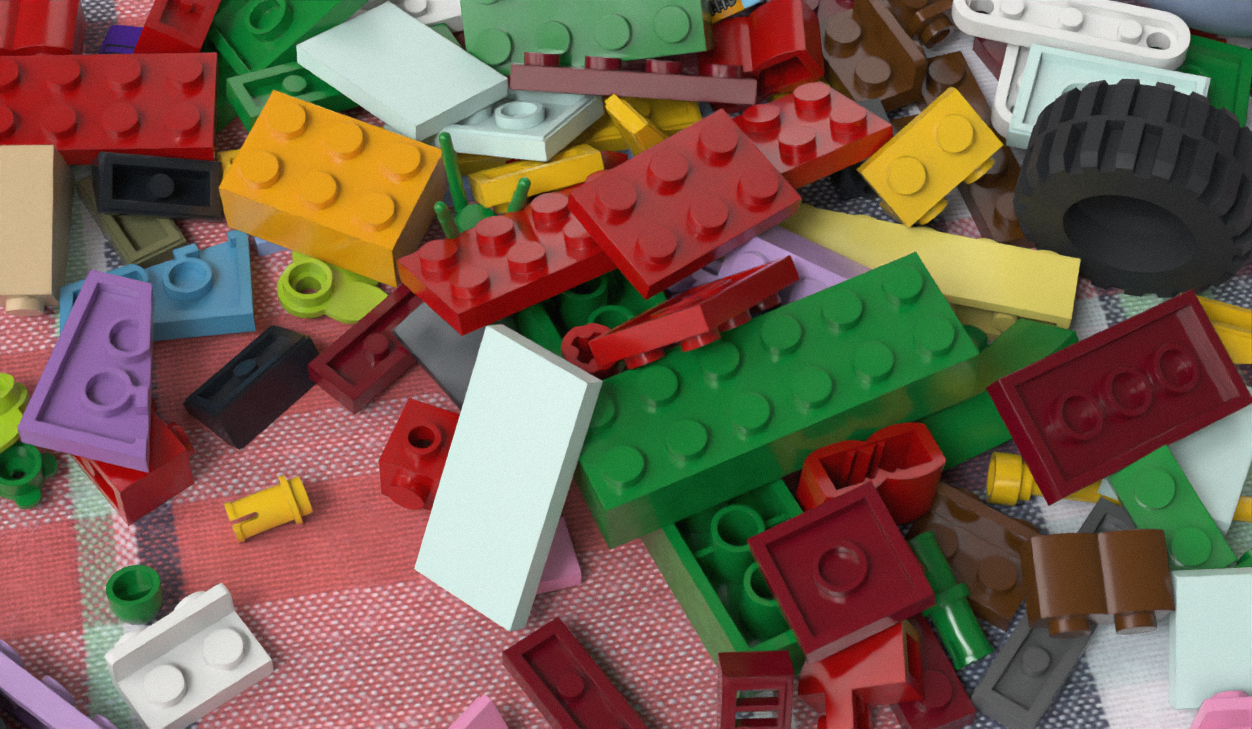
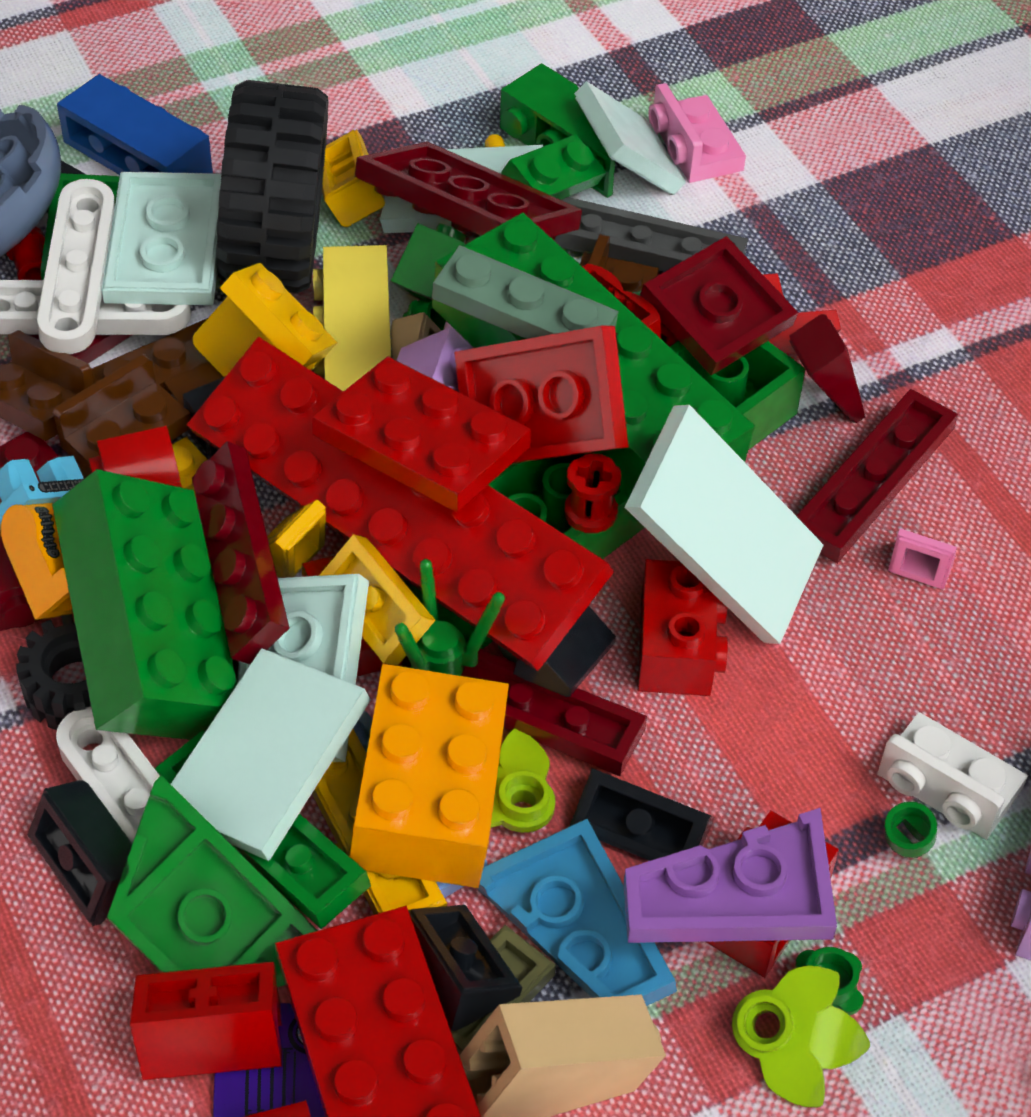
camera: 105 degrees left, 5 degrees down
yellow pin [223,475,313,543] -> none
reddish brown brick [1019,529,1175,639] -> none
none -> sand green plate [432,245,619,339]

